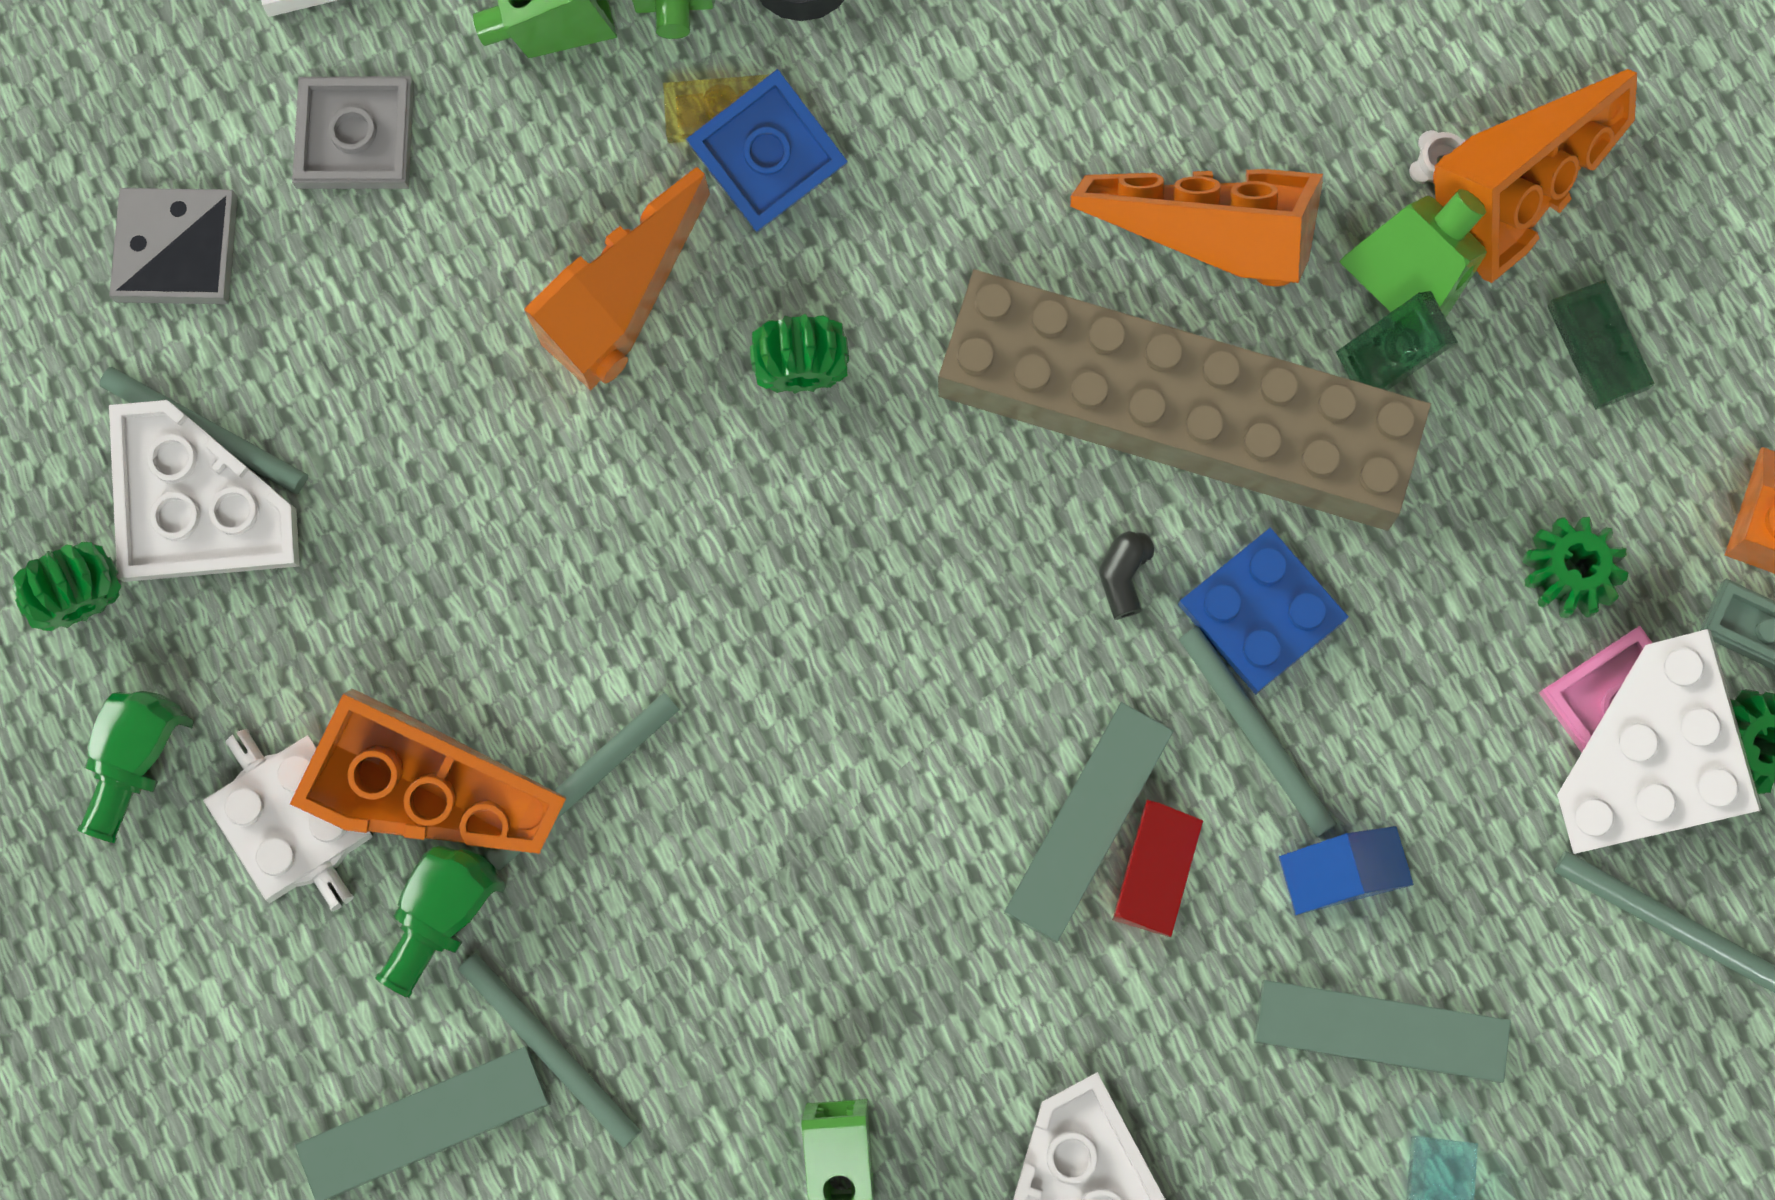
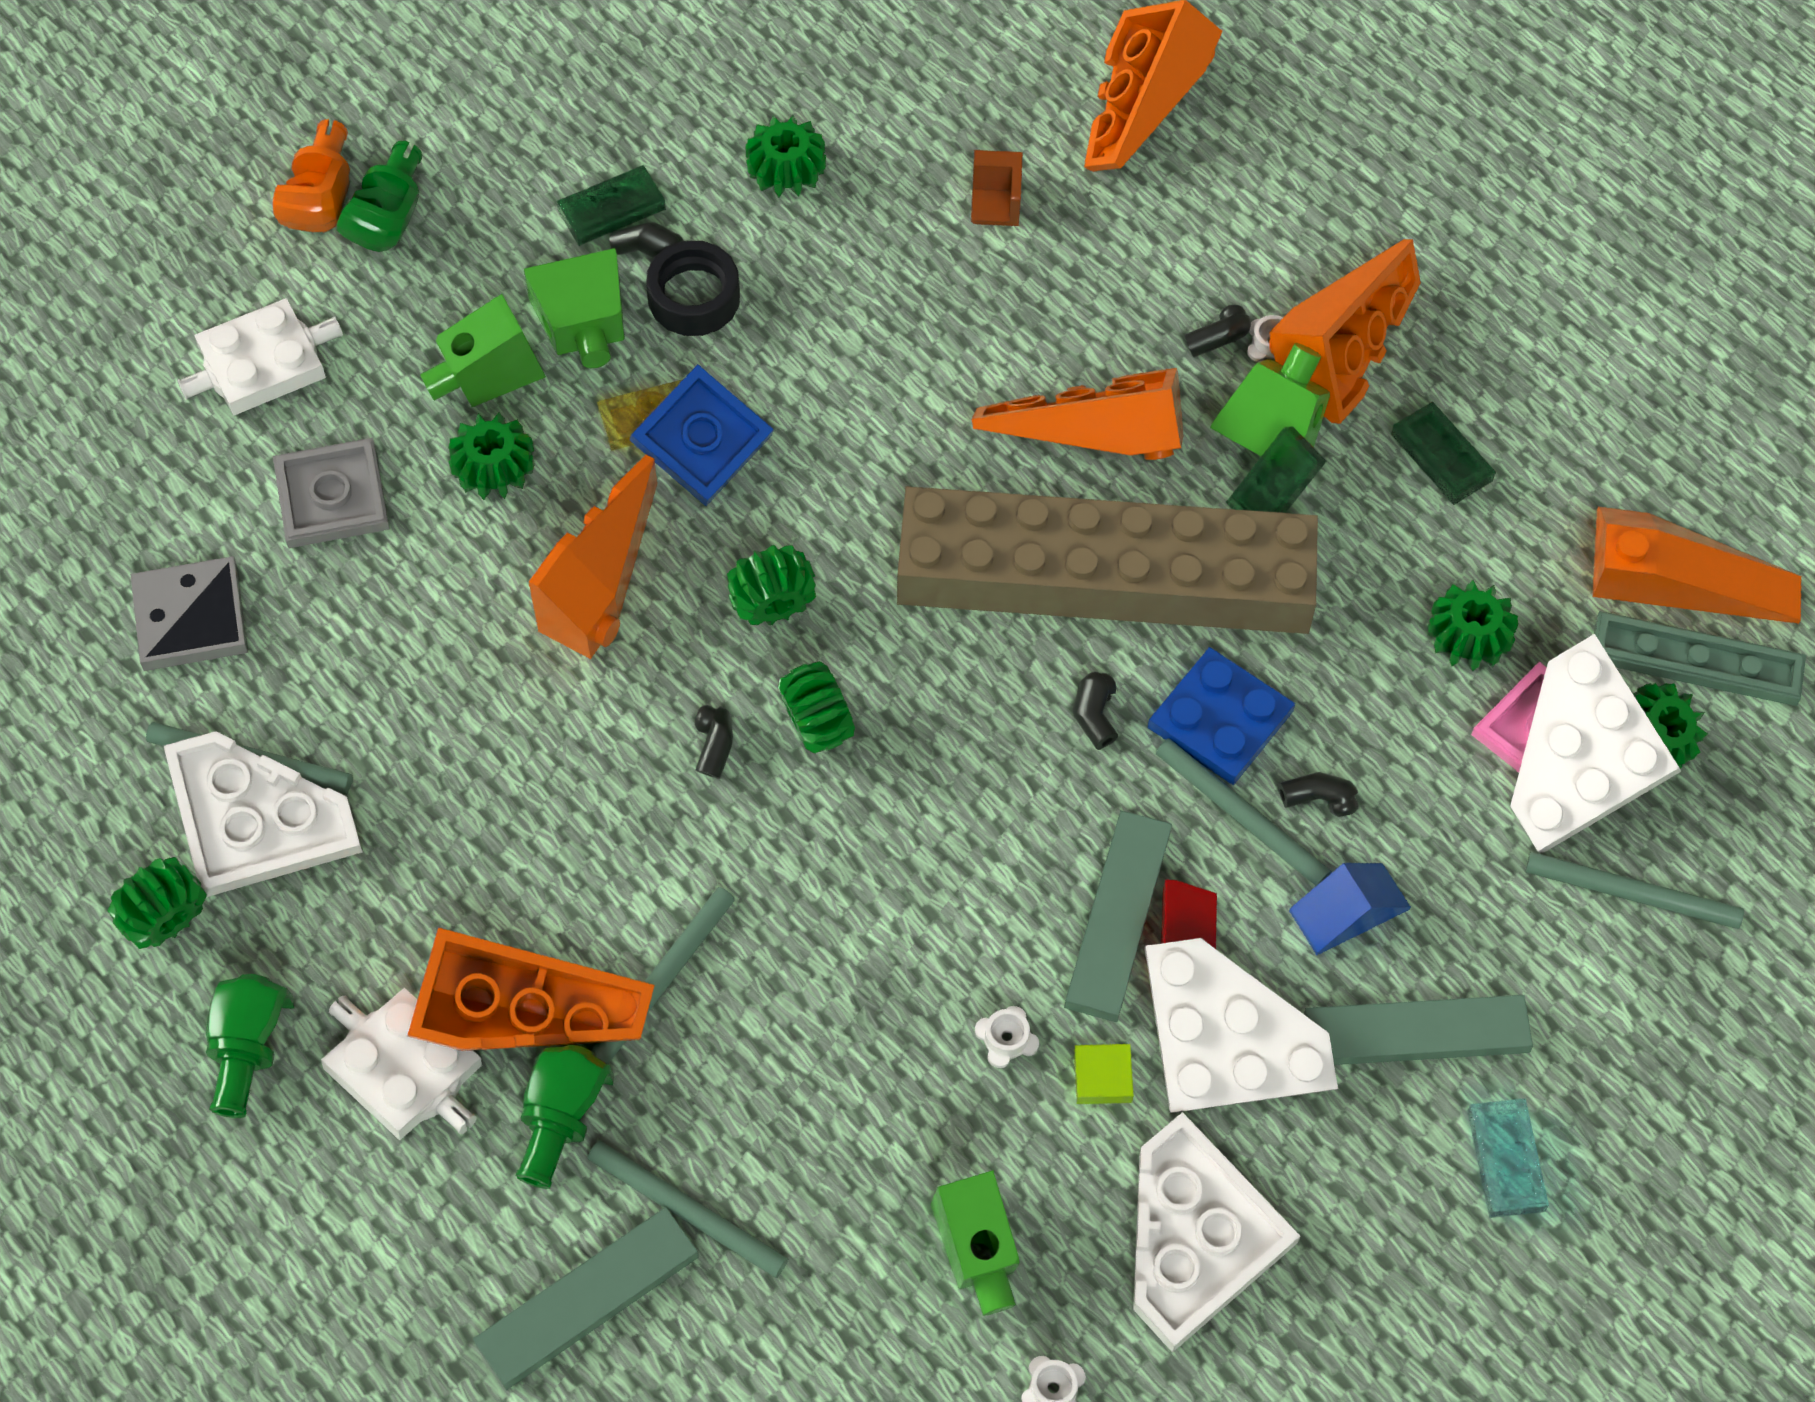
camera: 20 degrees left, 15 degrees down
none -> green gear [448,412,535,500]
none -> pearl dark grey arm [694,705,733,779]
none -> green gear [778,661,855,753]
none -> white plate [975,1006,1039,1068]
none -> lime tile [1074,1044,1134,1104]
none -> white plate [1145,938,1338,1113]
none -> pearl dark grey arm [1185,304,1251,358]
none -> pearl dark grey arm [1278,772,1359,817]

